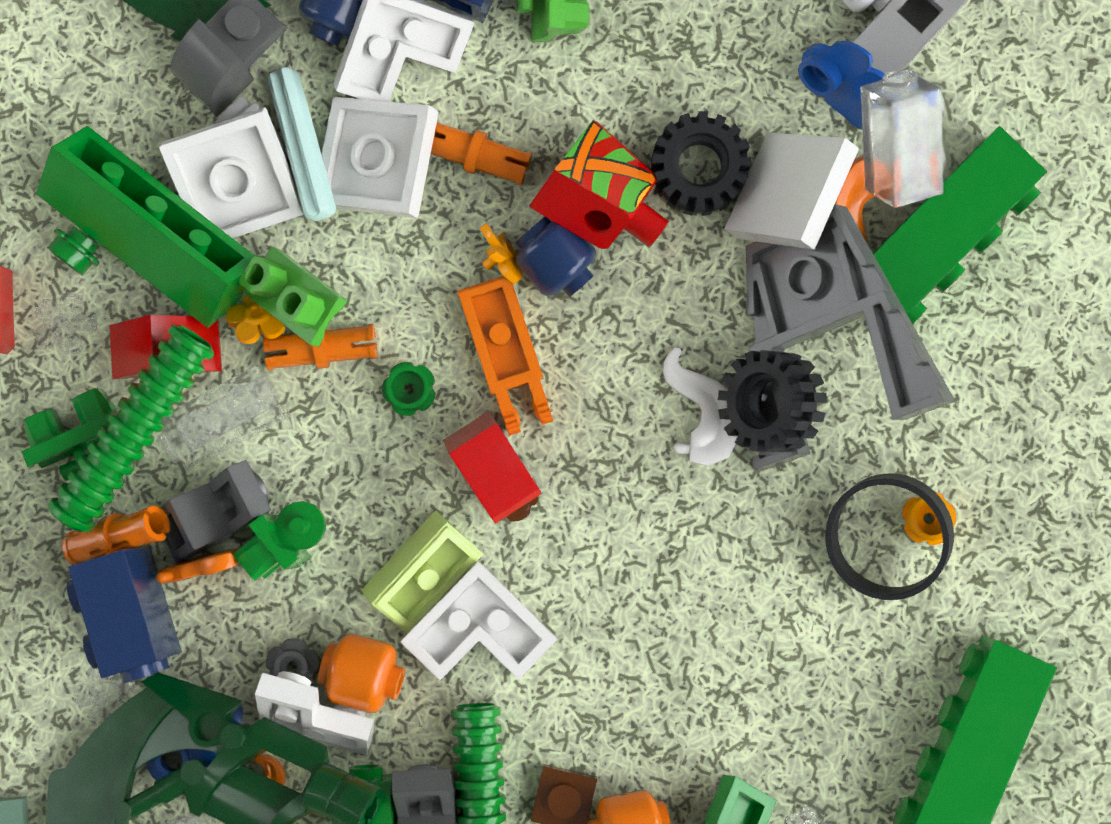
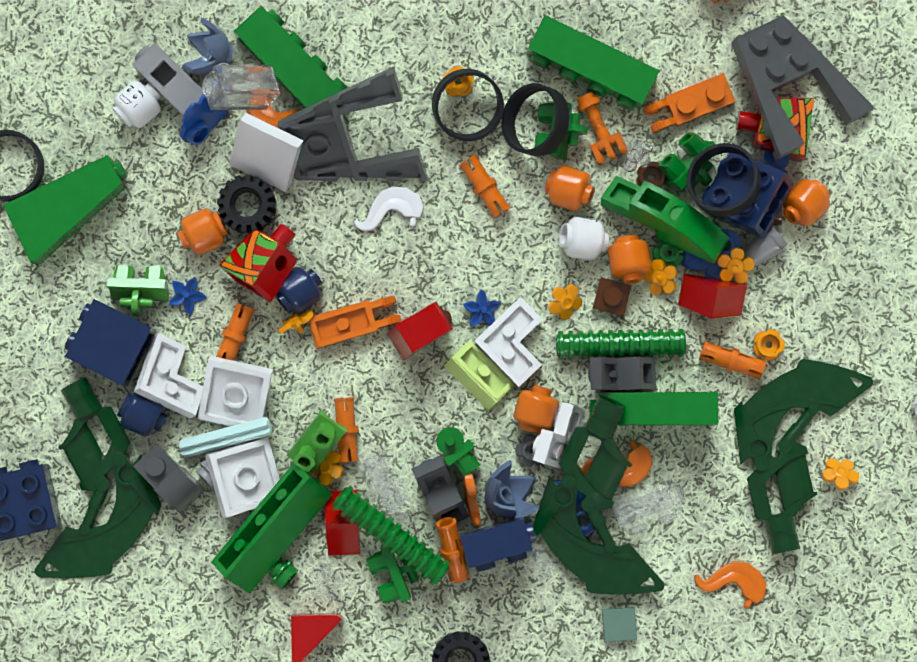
camera: 90 degrees left, 0 degrees up
green plate [382,362,436,416] -> none
black tyre [717,350,827,452] -> none
none -> blue plant [169,277,207,315]
none -> orange head [177,208,228,255]
none -> sand blue piece [181,17,233,76]
none -> orange pin [459,155,511,219]
none -> blue plant [462,289,500,327]
none -> sand blue piece [484,460,539,519]
none -> black tyre [501,83,570,156]
none -> green hips [534,102,588,160]
none -> orange head [545,165,595,211]
none -> light orange plant [548,284,582,320]
none -> white head [559,217,609,261]
none -> orange hinge [576,92,629,166]

